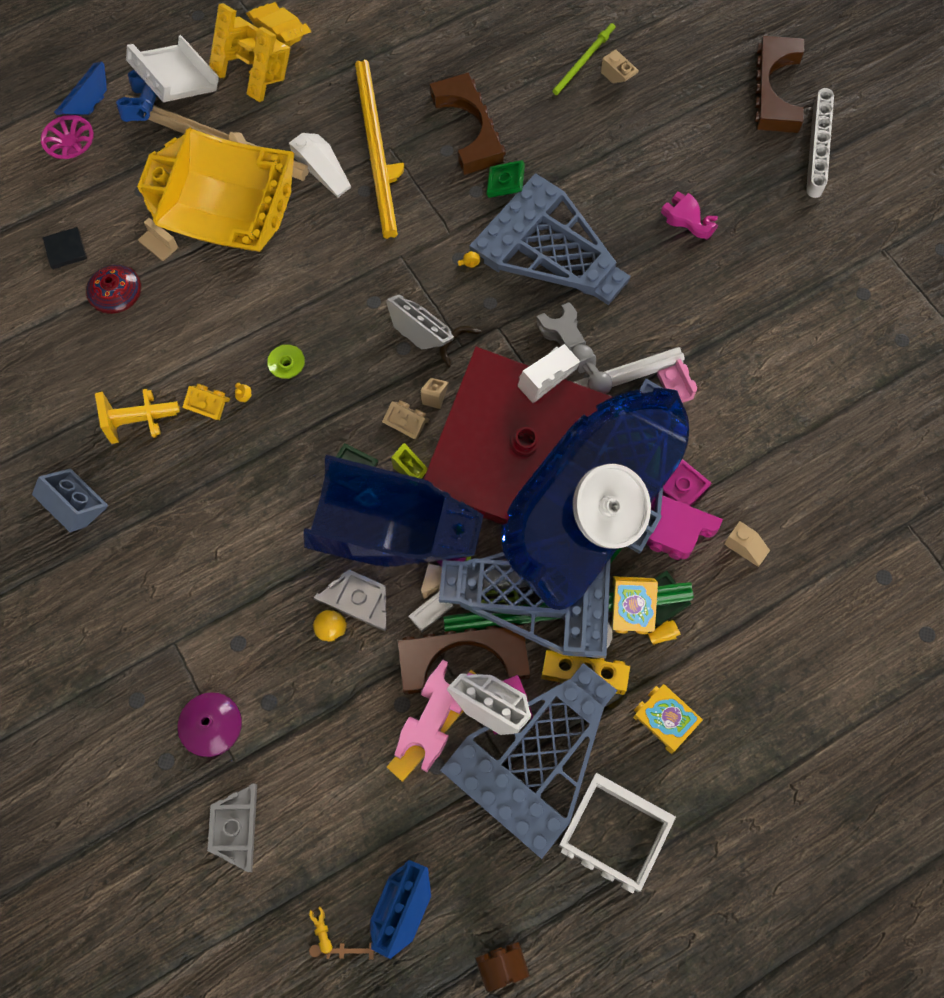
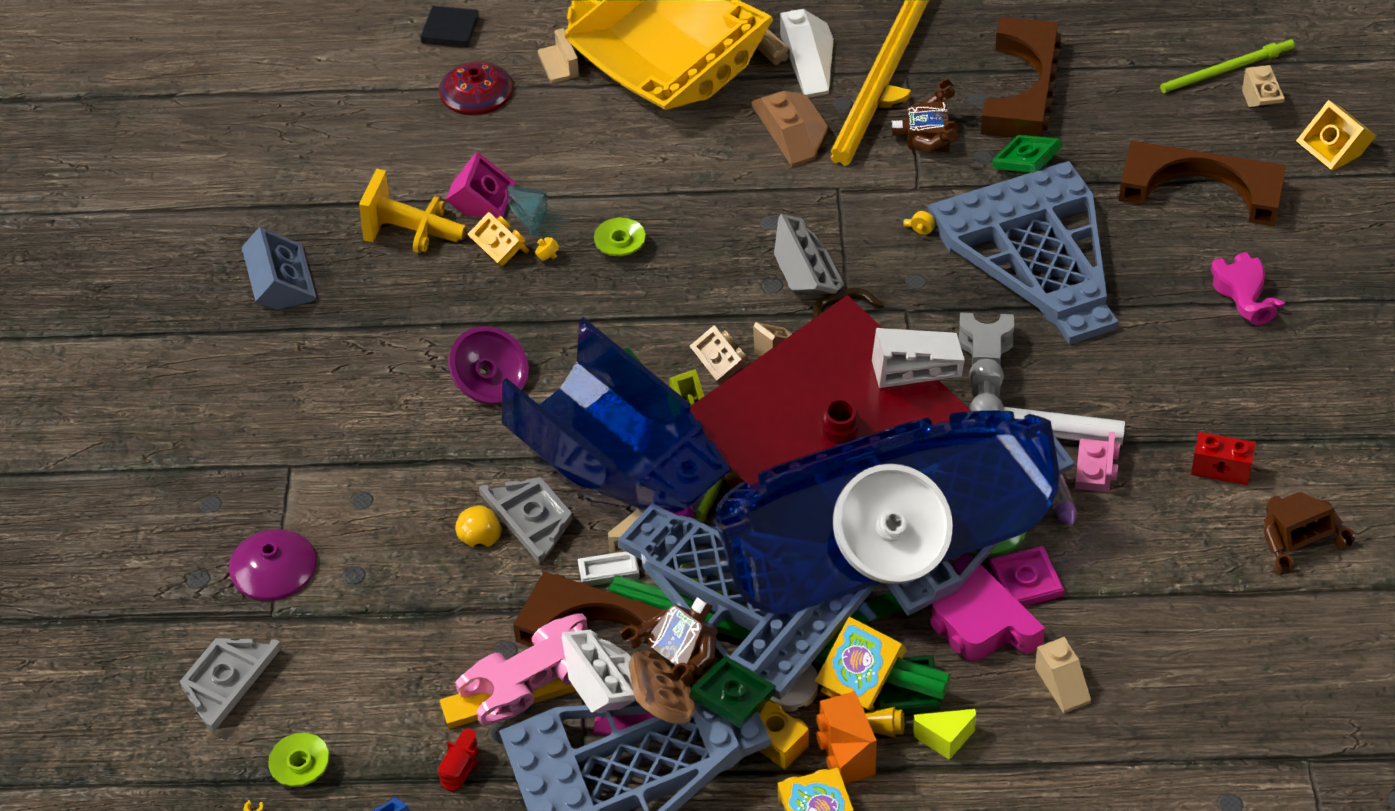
camera: 30 degrees right, 20 degrees down
none -> lime dish [268,732,329,787]
none -> red arm [437,729,479,791]
none -> dark pink slope [446,152,516,219]
none -> magenta dish [448,326,529,405]
none -> clear light blue slope [506,186,548,236]
none -> reddish brown torso [621,596,718,685]
none -> medium nougat tile [628,650,695,724]
none -> dark green plate [689,655,776,728]
none -> medium nougat wedge [751,91,828,167]
none -> orange slope [816,691,877,784]
none -> reddish brown torso [892,79,959,153]
none -> neon yellow slope [913,709,976,760]
none -> reddish brown arch [1119,141,1286,227]
none -> red brick [1191,432,1256,485]
none -> reddish brown torso [1263,492,1355,576]
none -> yellow slope [1296,100,1376,171]

